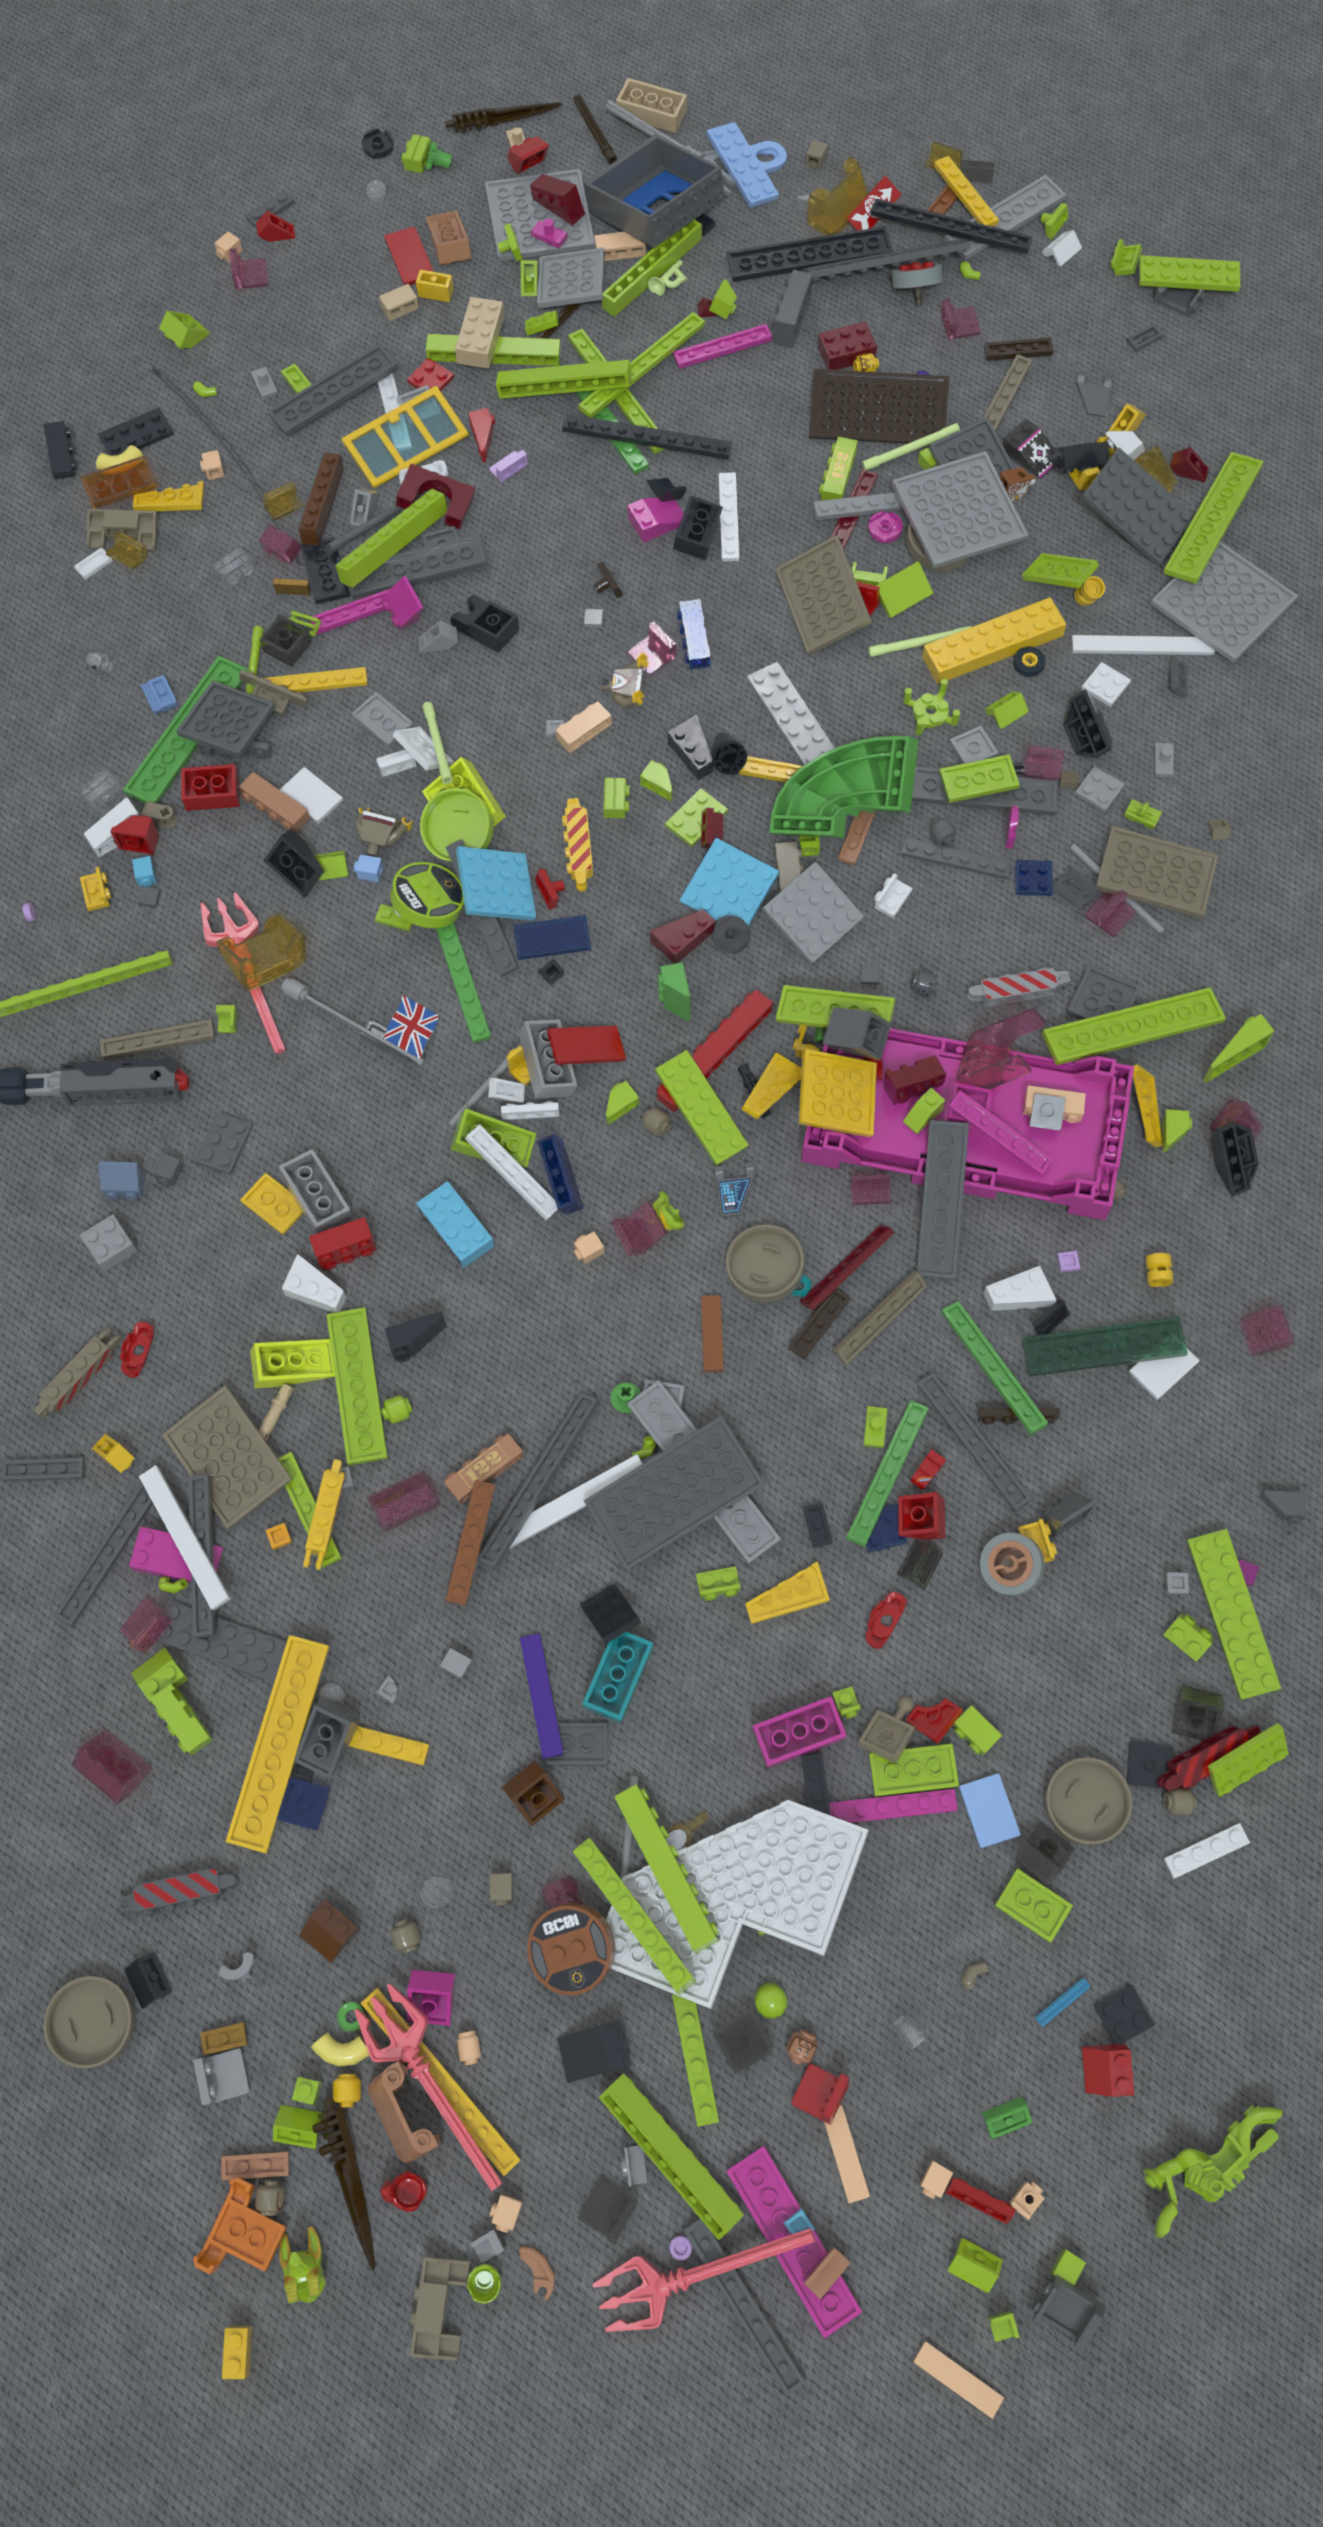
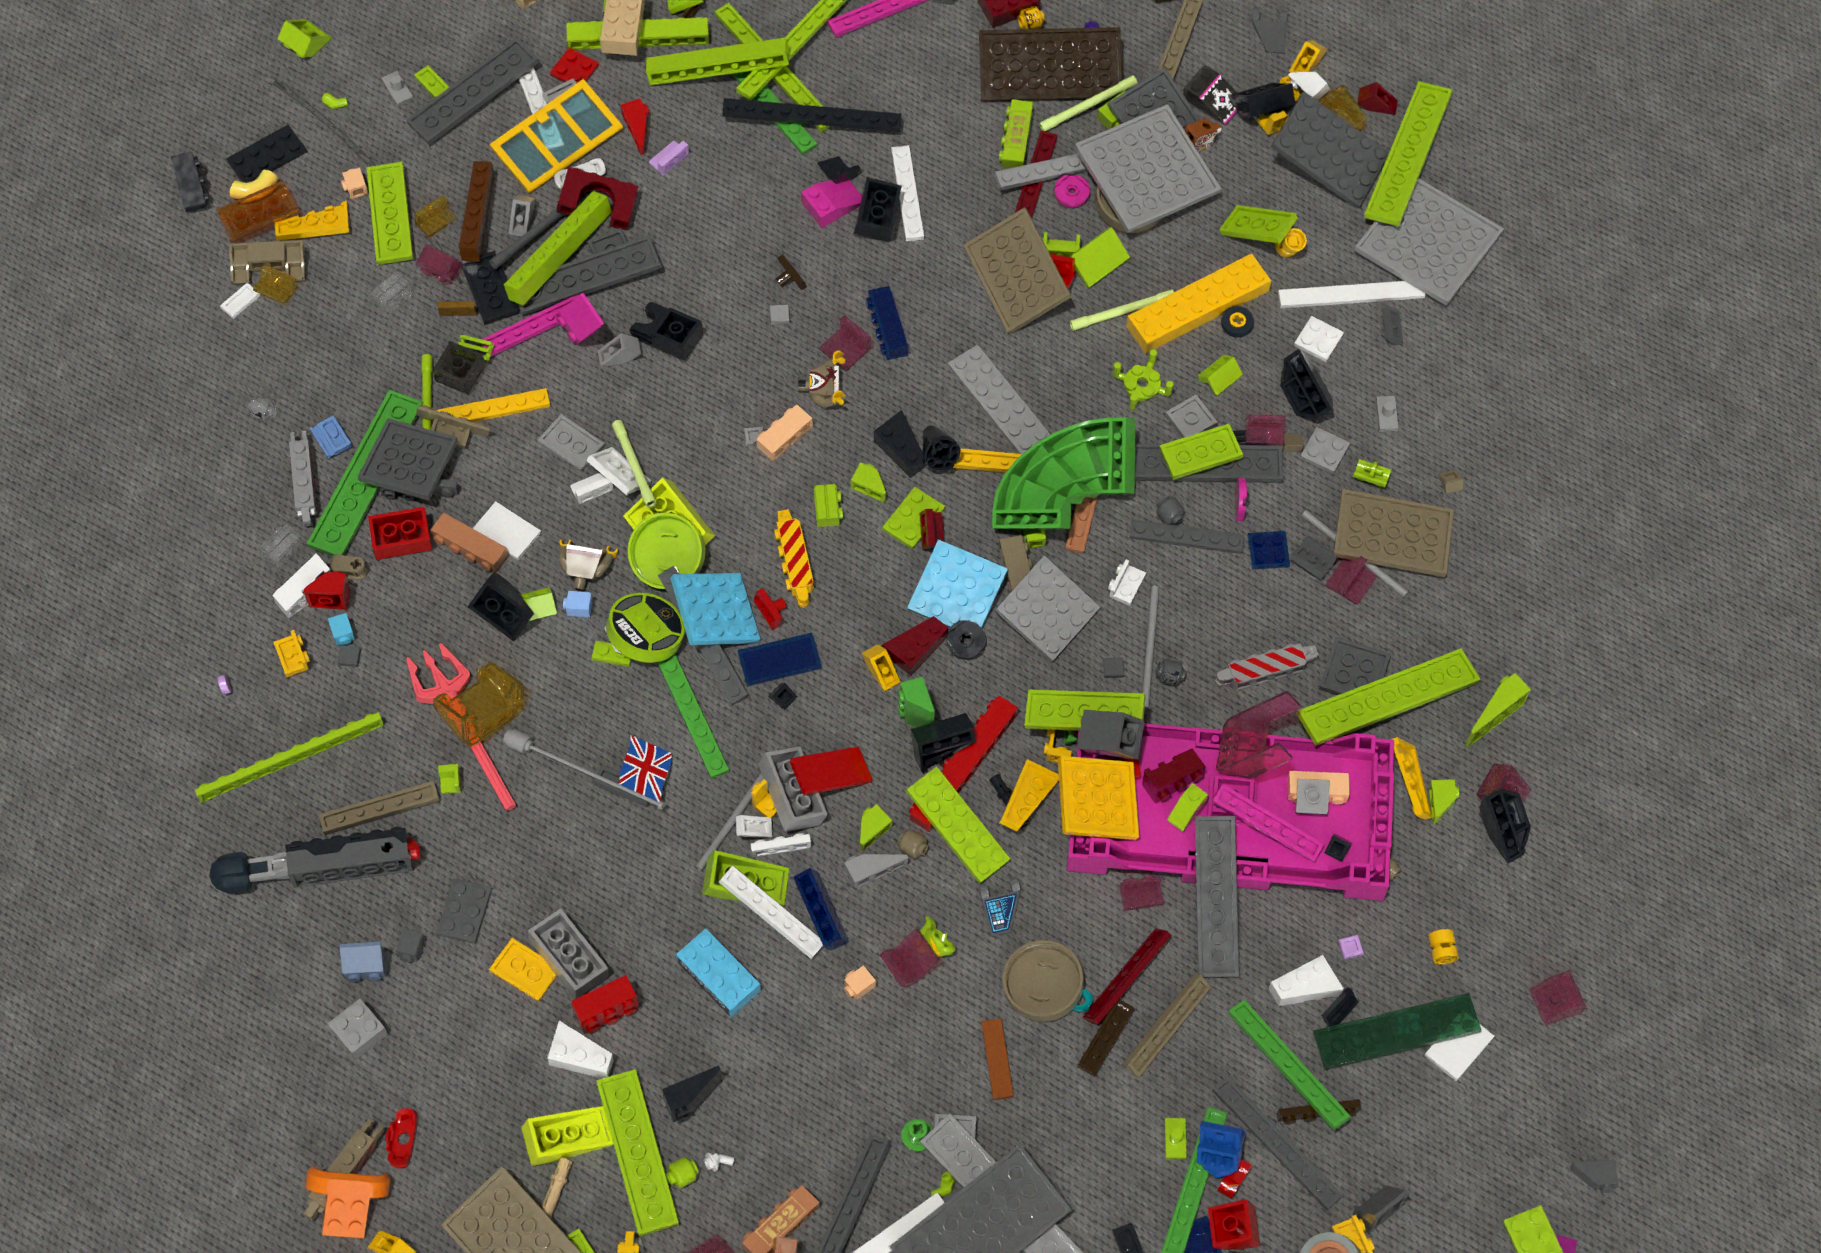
camera: 10 degrees left, 5 degrees down
none -> light grey hinge [289,430,317,527]
none -> orange piece [305,1166,391,1238]
none -> lime plate [367,162,414,265]
none -> white plate [704,1153,734,1172]
none -> light grey slope [844,854,908,889]
none -> yellow slope [861,644,901,692]
none -> black wedge [911,713,975,772]
none -> light grey piece [1142,585,1159,709]
none -> blue piece [1197,1121,1245,1178]
none -> black slope [1324,834,1352,862]

